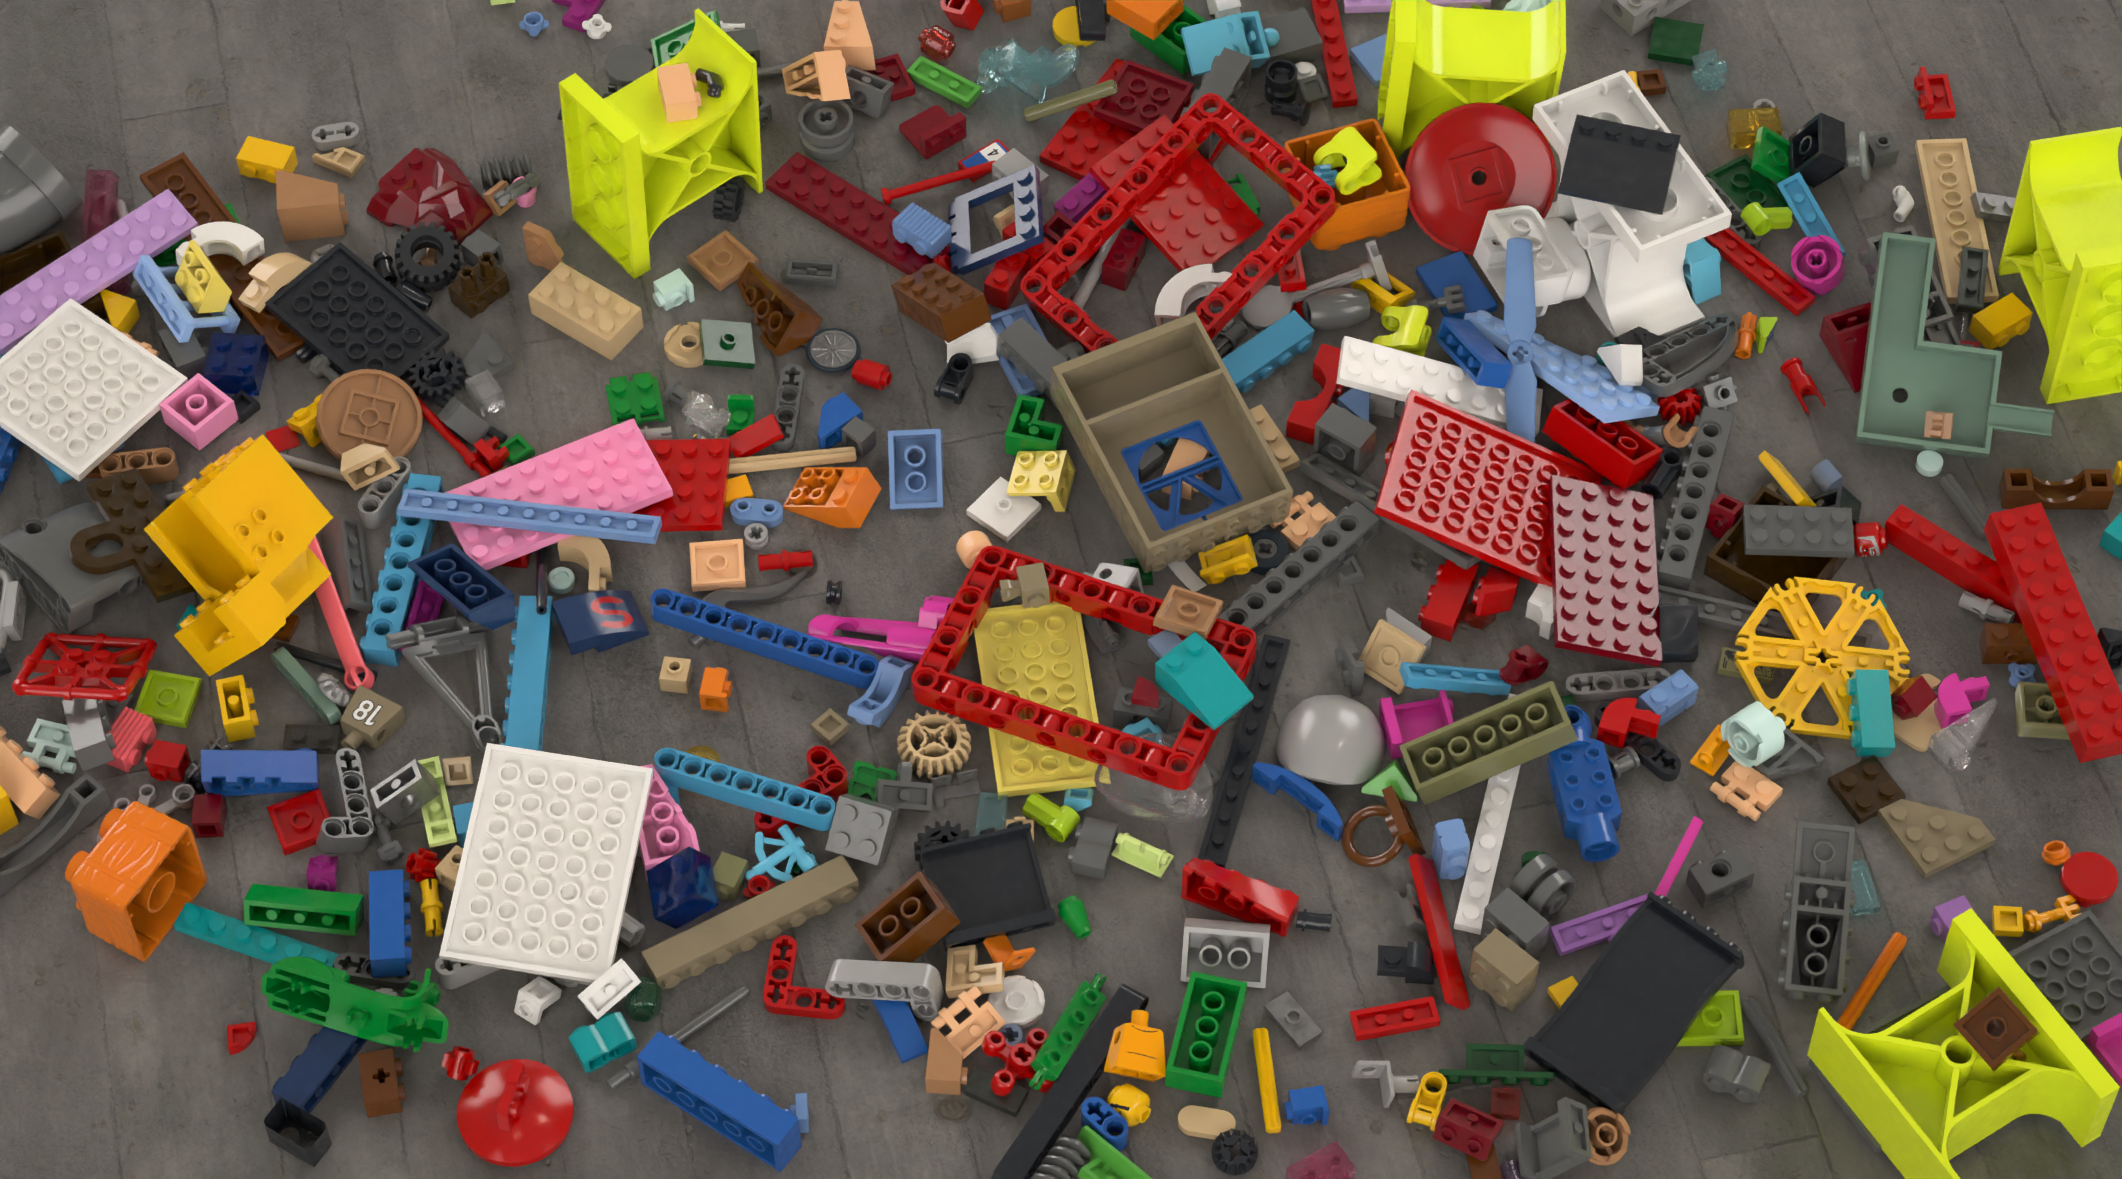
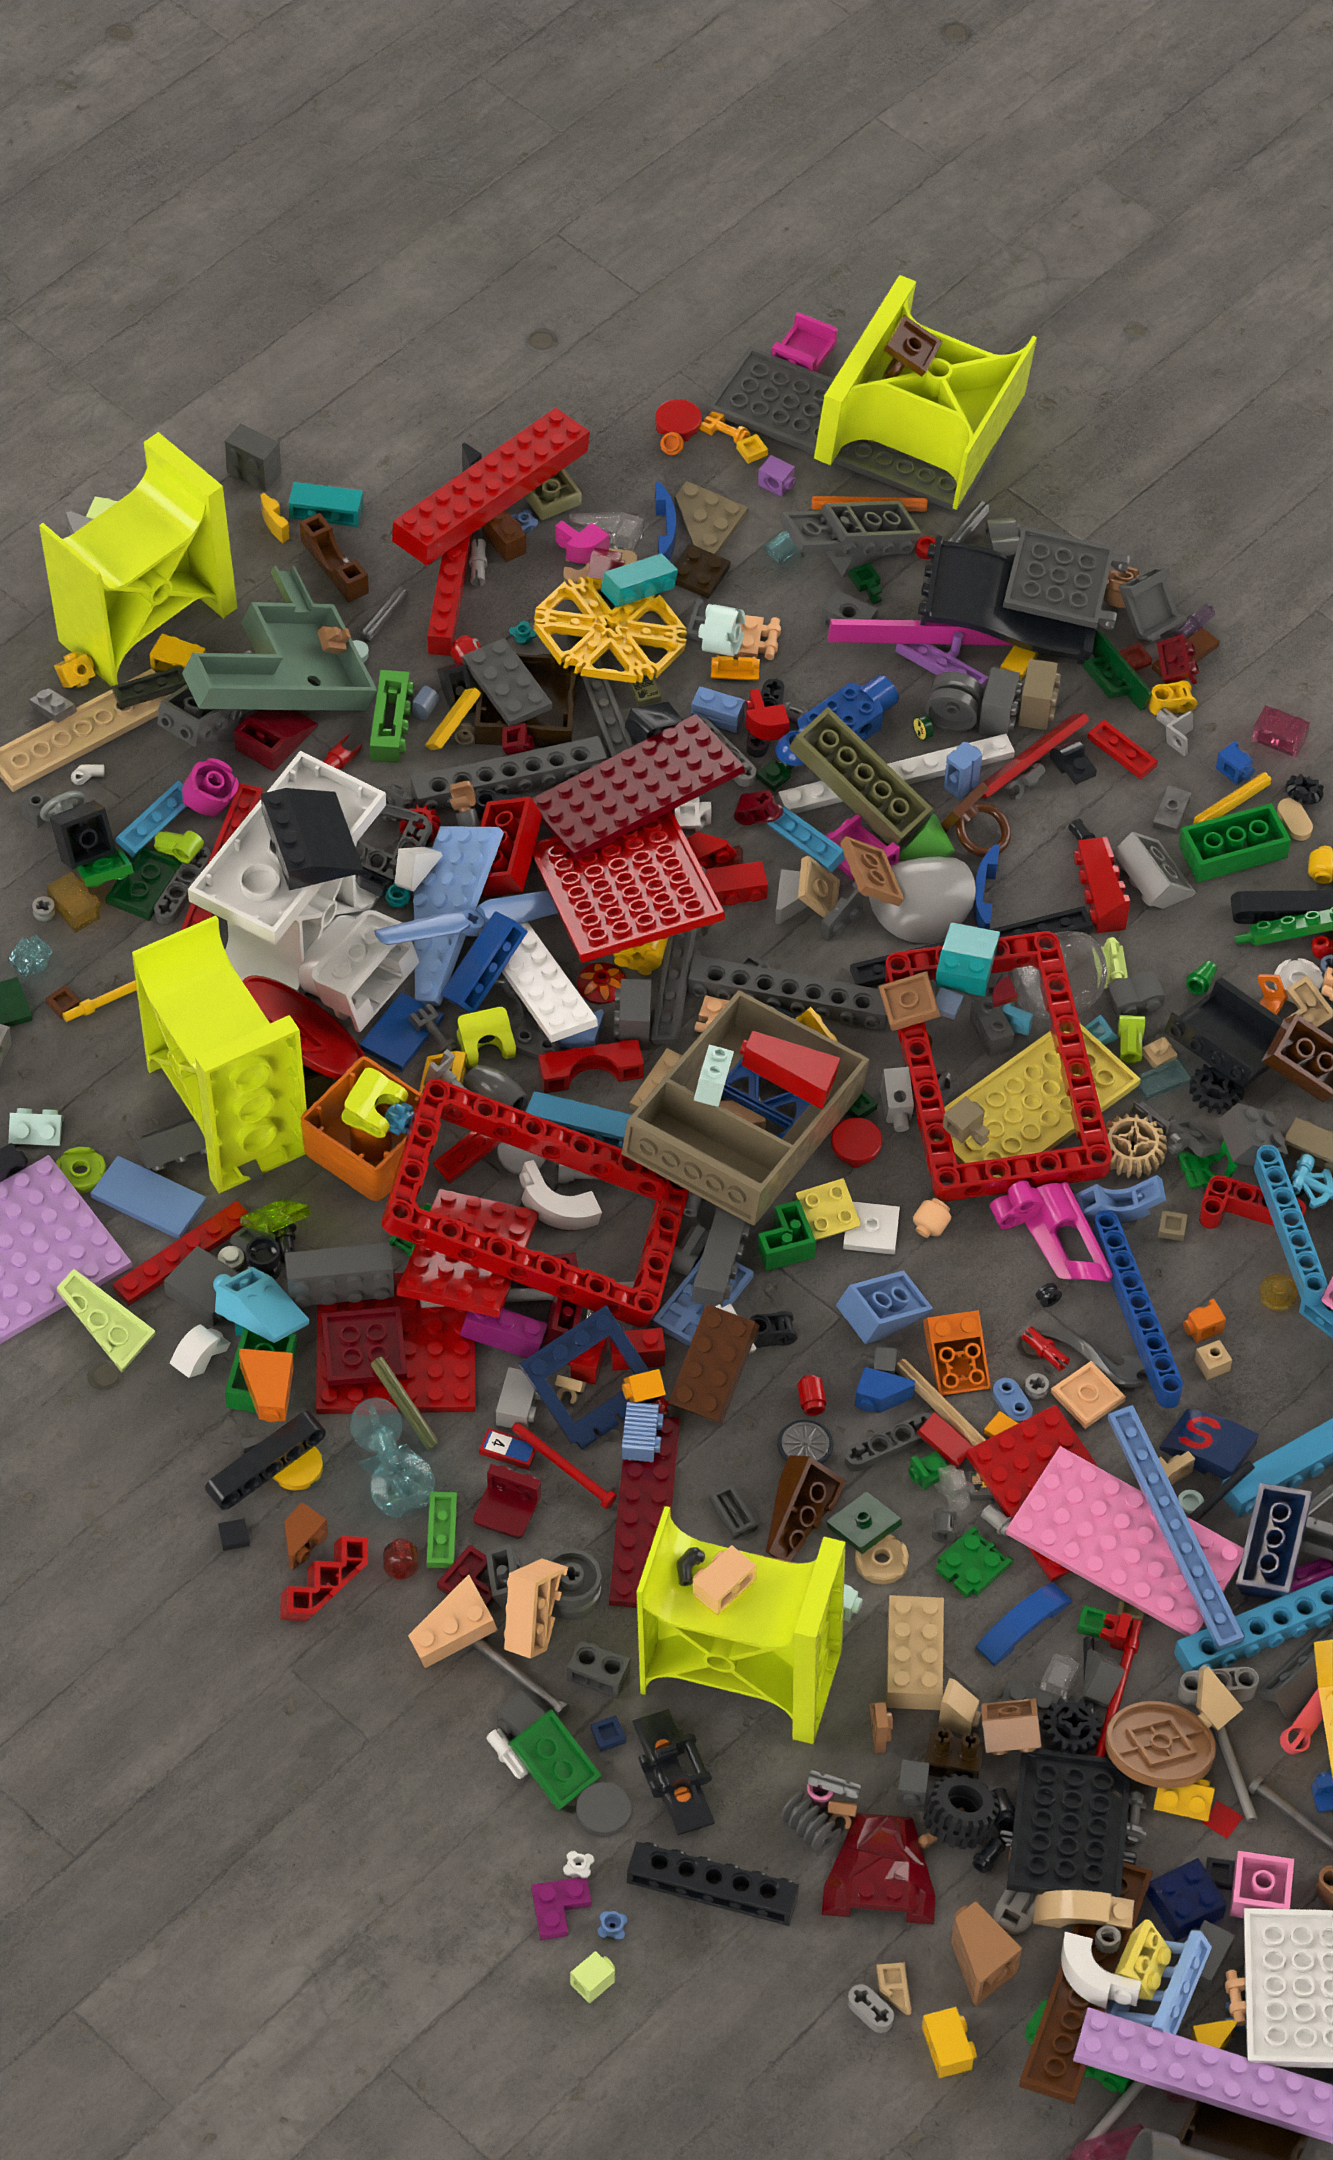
camera: 125 degrees left, 0 degrees up
light orange torso [1104,1010,1166,1082] -> none
none -> clear neon green piece [239,1198,311,1234]
none -> bright green brick [370,670,414,763]
none -> light orange brick [622,1369,666,1403]
none -> black brick [627,1841,799,1926]
none -> blue slope [655,482,676,560]
none -> light aqua brick [694,1045,734,1107]
none -> slope [740,1031,840,1109]
none -> red tile [831,1118,882,1168]
none -> medium nougat plate [840,836,904,907]
none -> dark green plate [848,563,882,604]
none -> red tile [915,536,936,559]
none -> tan slope [938,1678,982,1735]
none -> blue slope [975,1582,1072,1666]
none -> medium nougat slope [981,1698,1041,1755]
none -> dark grey plate [1003,526,1130,630]
none -> light grey axle [1095,1925,1121,1954]

